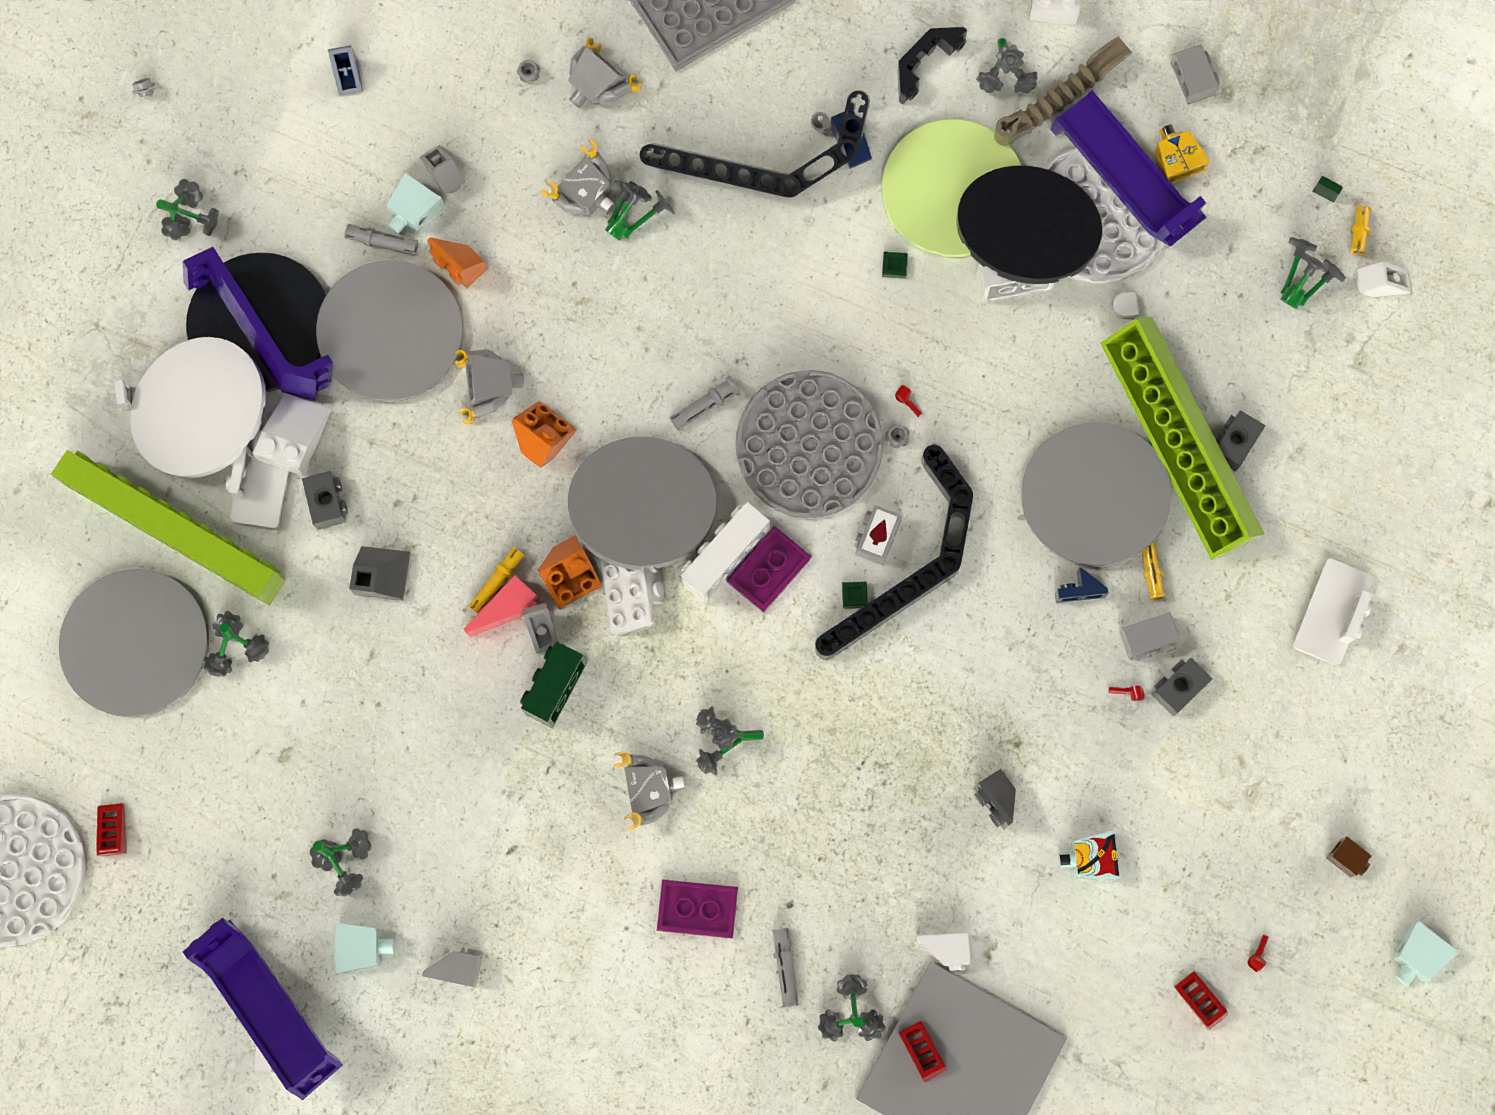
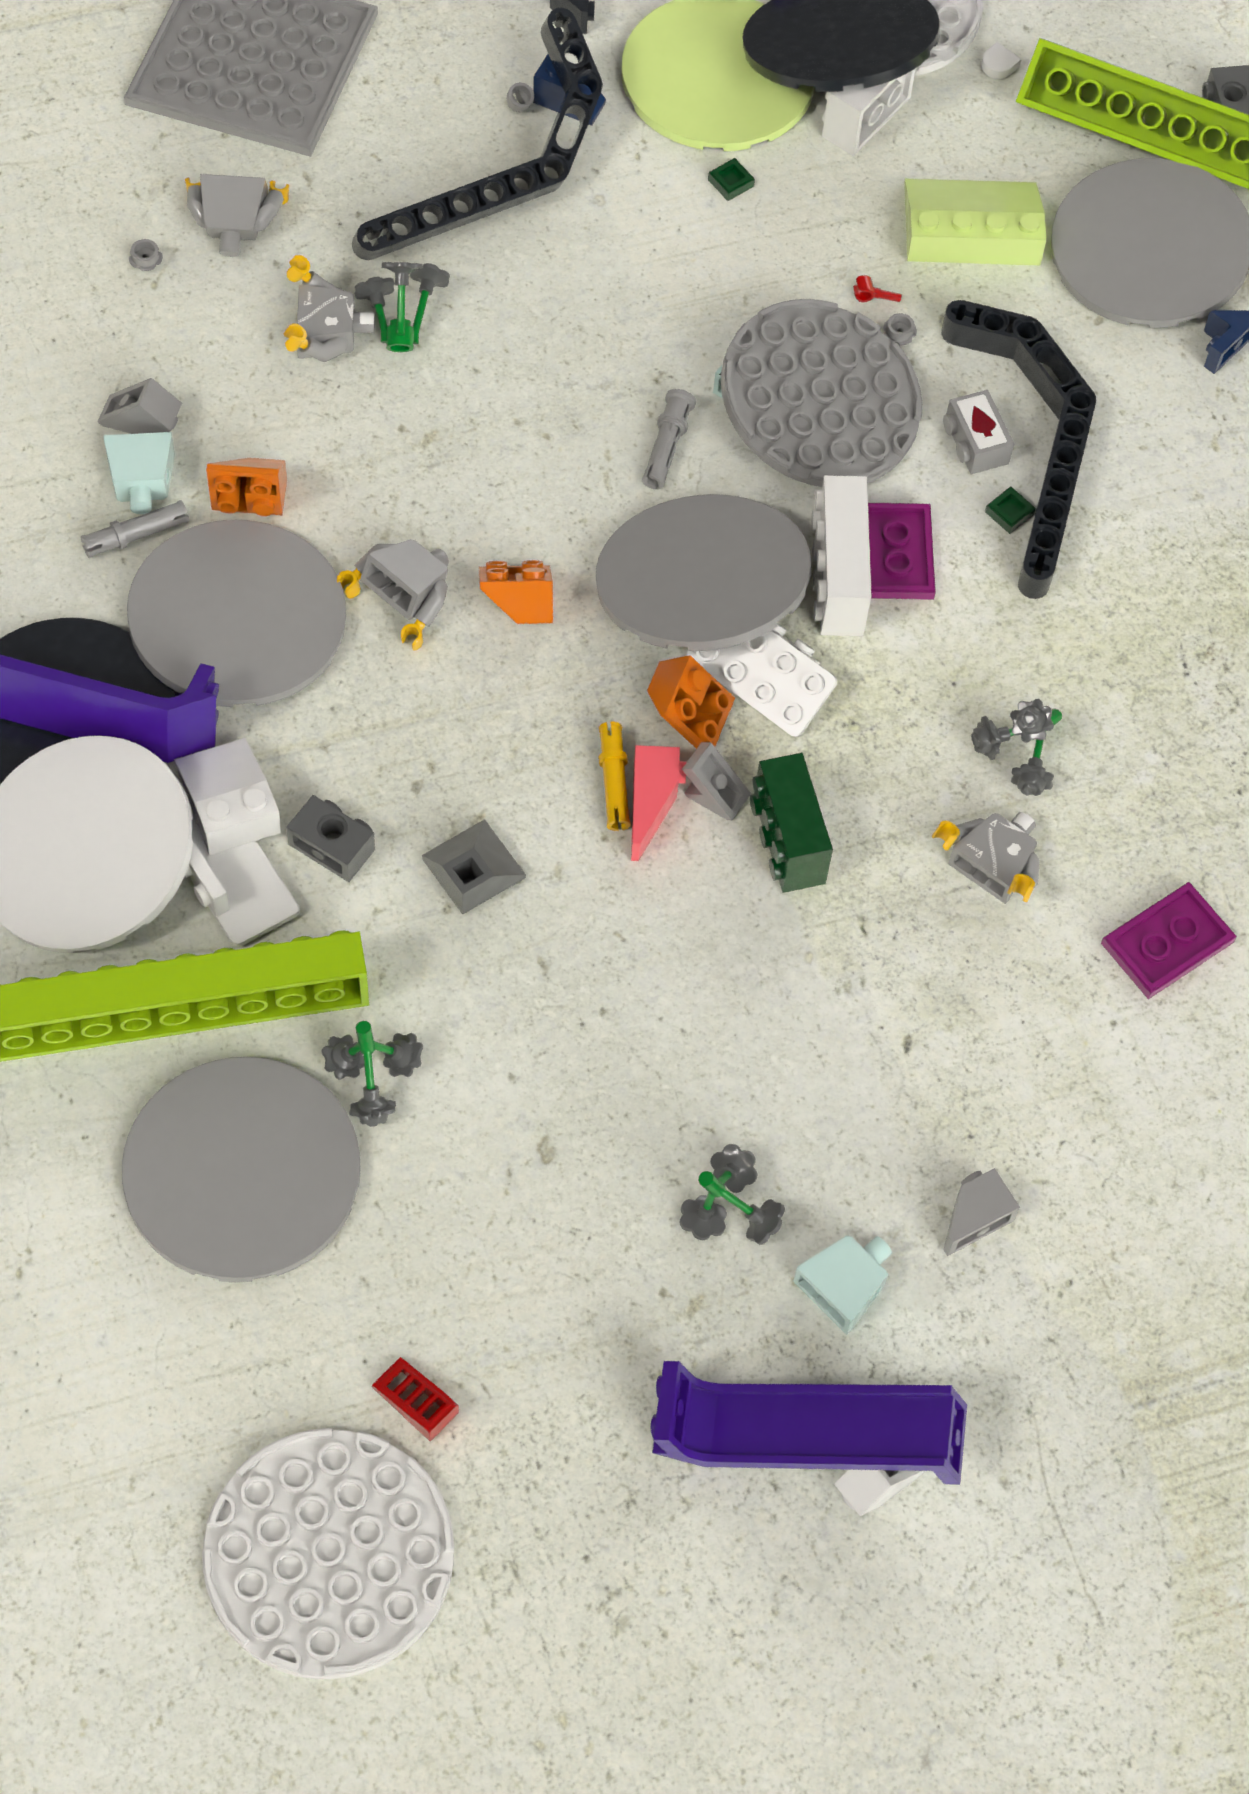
camera: 50 degrees left, 15 degrees down
none -> yellowish green slope [904,179,1046,266]

